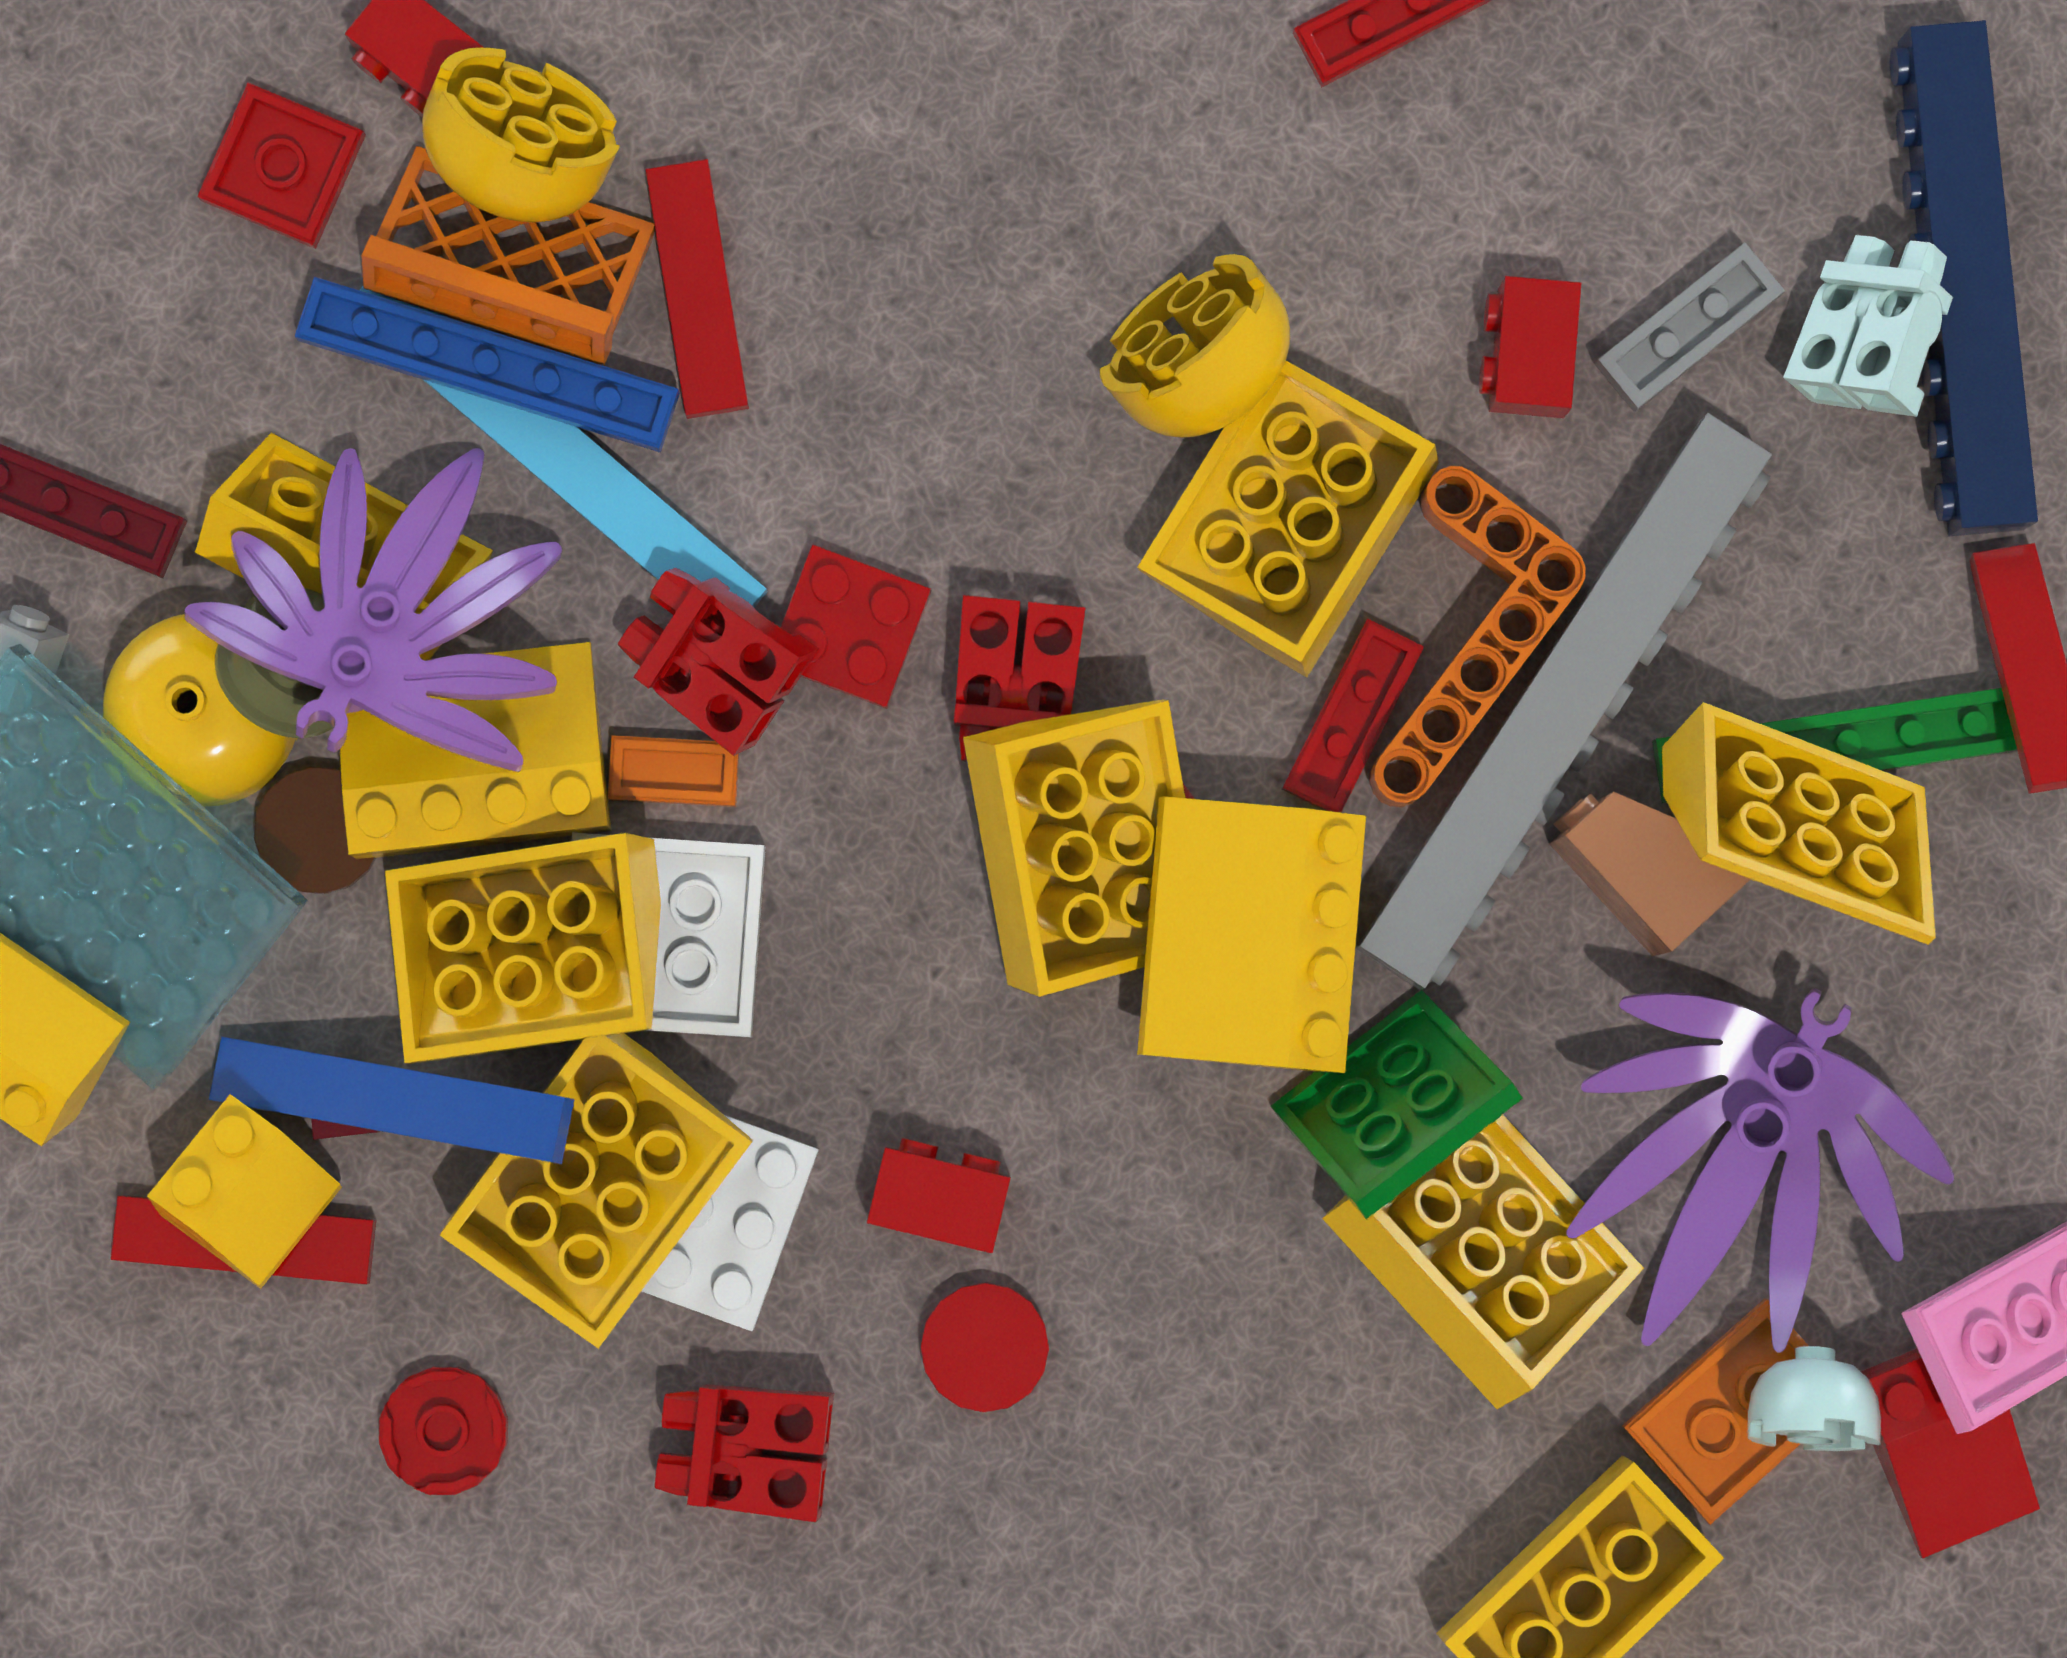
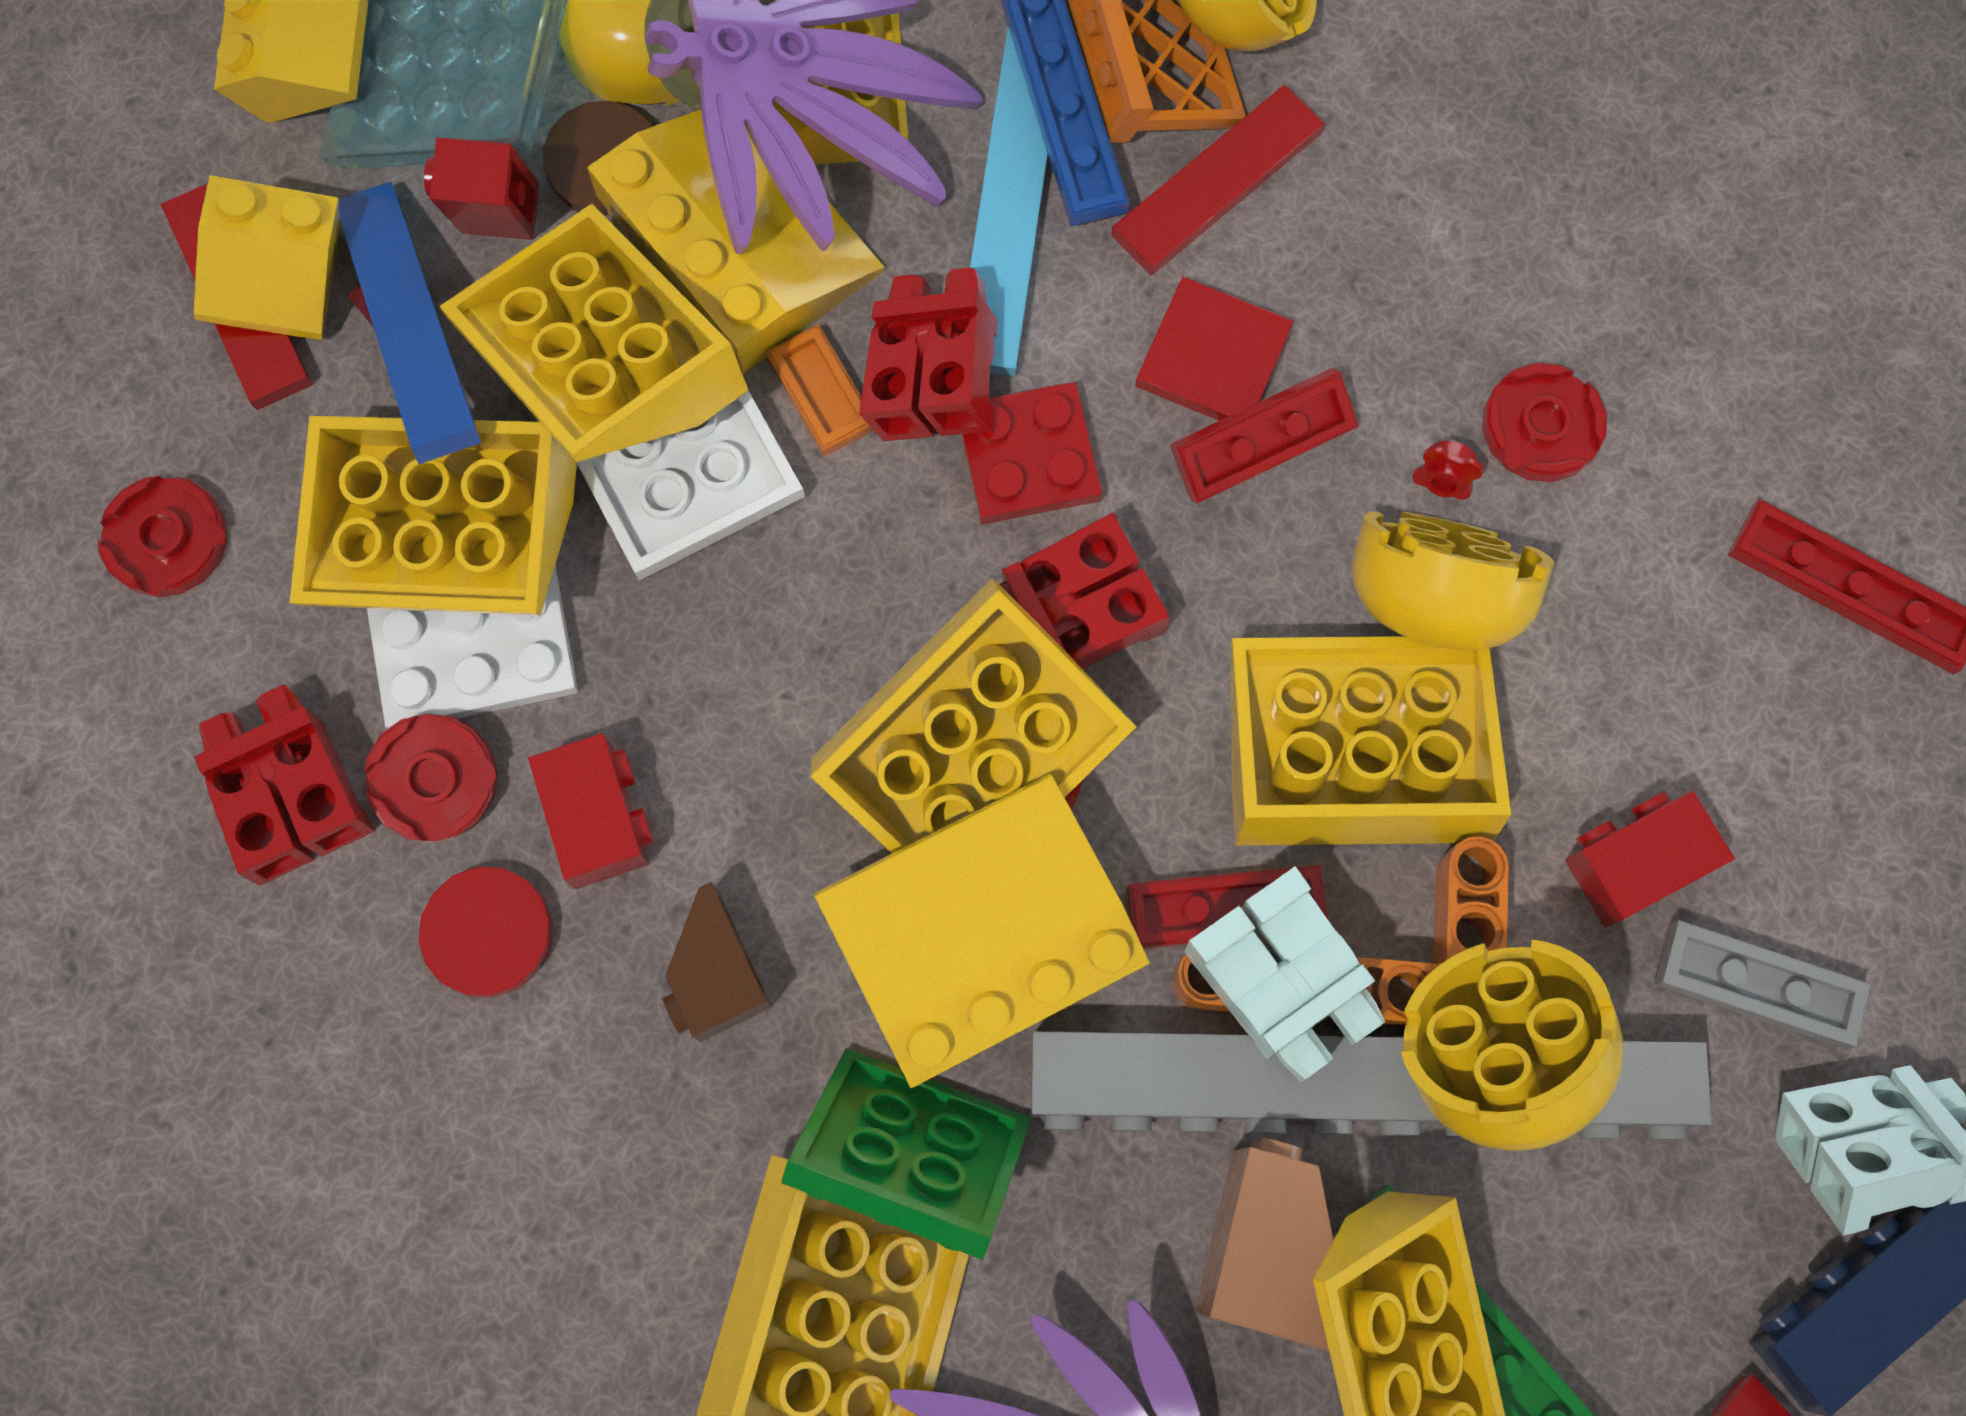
camera: 60 degrees right, 10 degrees down
none -> red tile [365,713,498,842]
none -> red brick [424,137,540,240]
none -> reddish brown slope [663,882,772,1042]
none -> red tile [1135,276,1294,421]
none -> red tile [1169,368,1359,504]
none -> light aqua hips [1184,866,1385,1083]
none -> yellow cylinder [1401,940,1624,1151]
none -> red plate [1412,441,1483,500]
none -> red tile [1482,363,1607,482]

